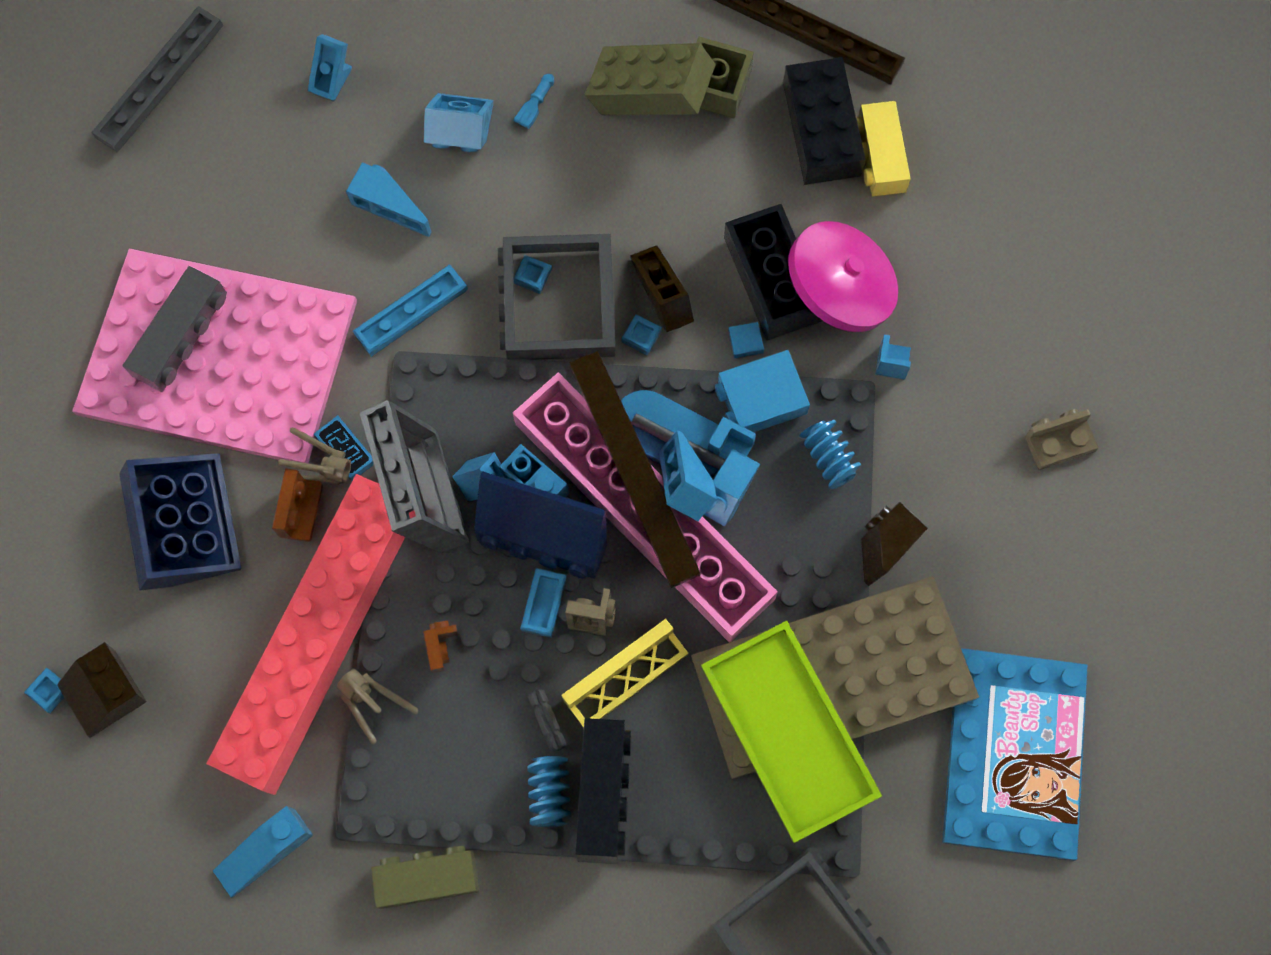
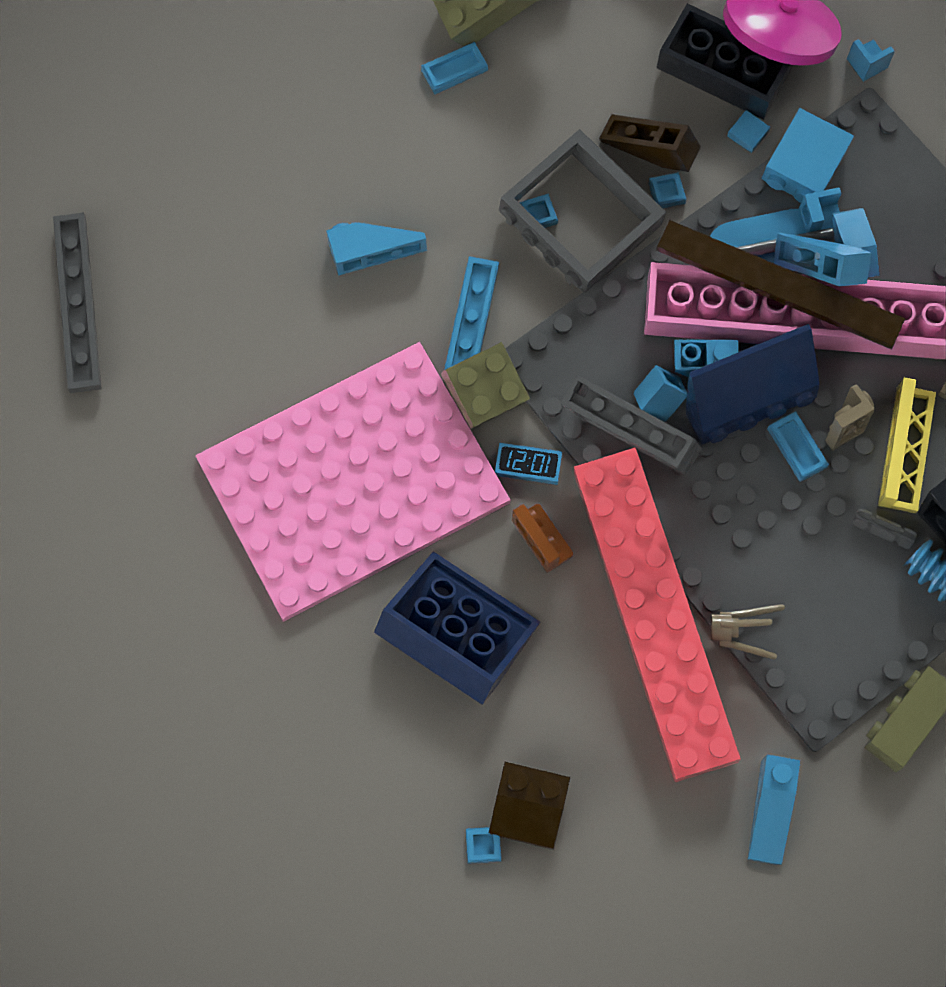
camera: 45 degrees left, 0 degrees up
dark grey brick [122,266,227,392] -> none
dark tan plant [278,427,351,485] -> none
dark azure slope [308,34,352,100] -> none
dark orange bracket [423,621,458,673] -> none
dark azure slope [424,93,493,152] -> none
dark azure piece [513,73,554,129] -> none
dark azure piece [799,420,861,490] -> none
none -> dark azure tile [421,42,488,94]
none -> olive brick [441,342,530,429]

